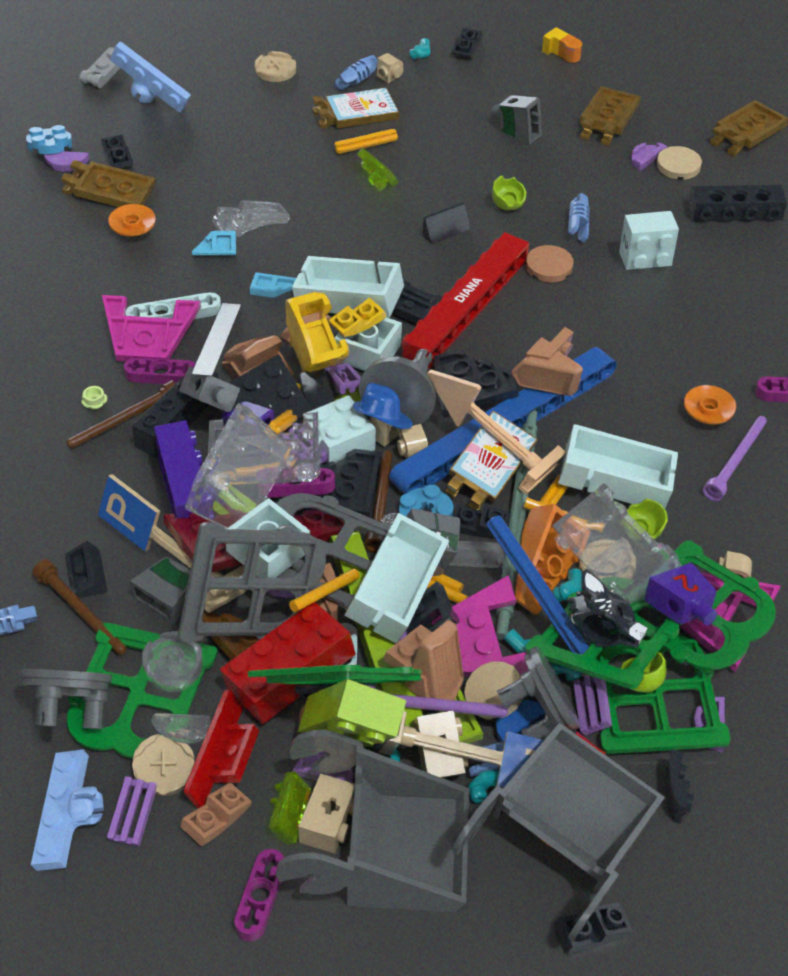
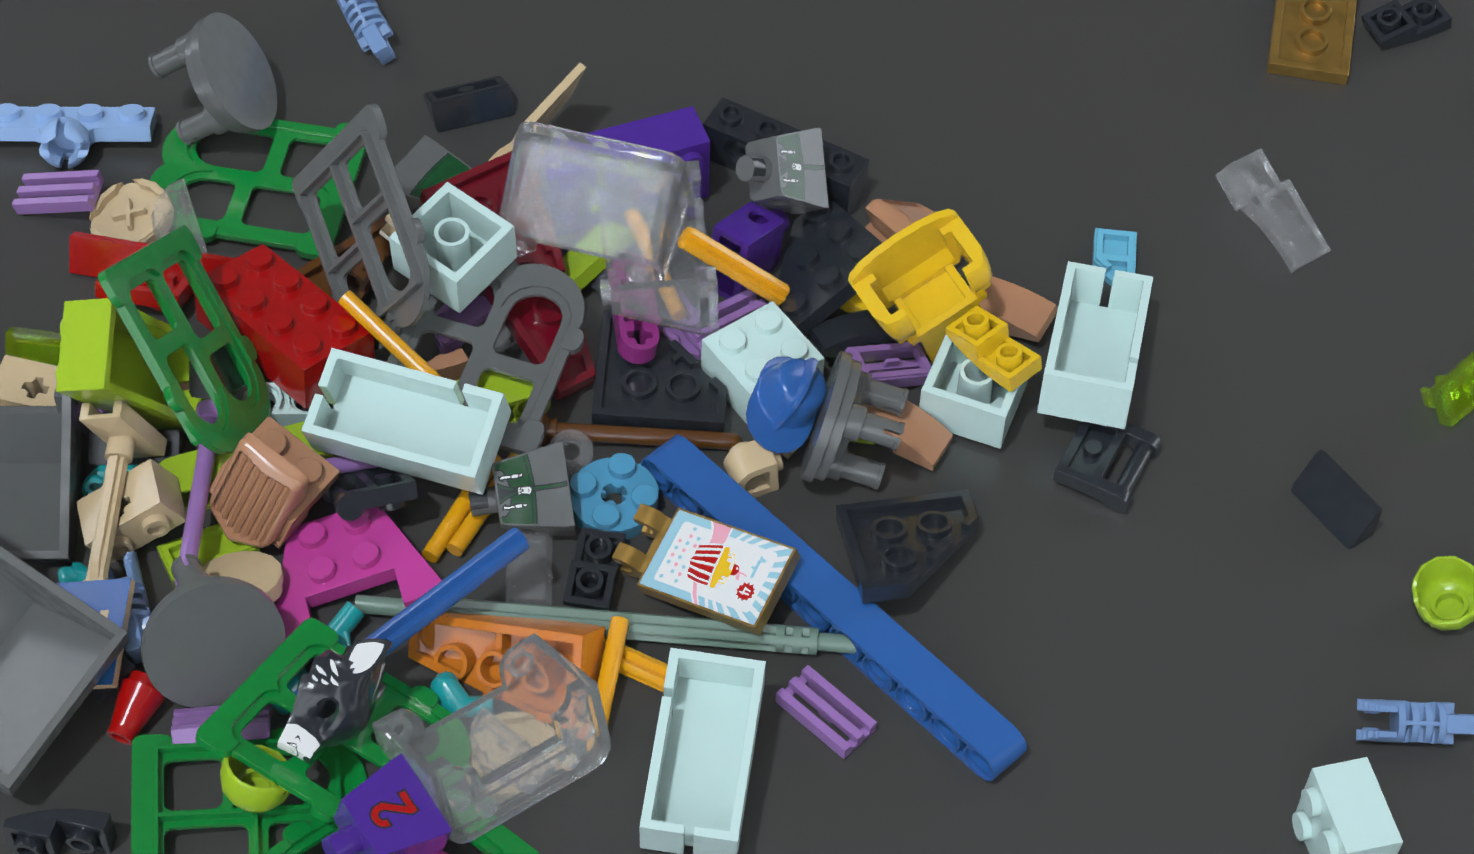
camera: 85 degrees right, 5 degrees up
reddish brown piece [32,559,127,655] -> none
reddish brown piece [67,380,175,448] -> none
yellowish green plate [82,386,107,410] -> none
dark pink wing [102,295,201,362] -> none
orange dish [108,204,156,236] -> none
magenta beam [124,358,196,384] -> none
light aqua beam [126,293,221,319] -> none
clear cylinder [142,631,203,693] -> none
nougat slope [180,783,252,846] -> none
medium azure tile [192,231,236,256] -> none
white sticker [192,303,241,375] -> none
red brick [402,232,529,370] -> none
light nougat piece [427,370,566,495] -> none
nougat piece [511,327,583,396] -> none
nougat tile [526,245,574,283] -> none
lime hair [622,499,668,543] -> none
none -> medium lavender tile [775,665,877,759]

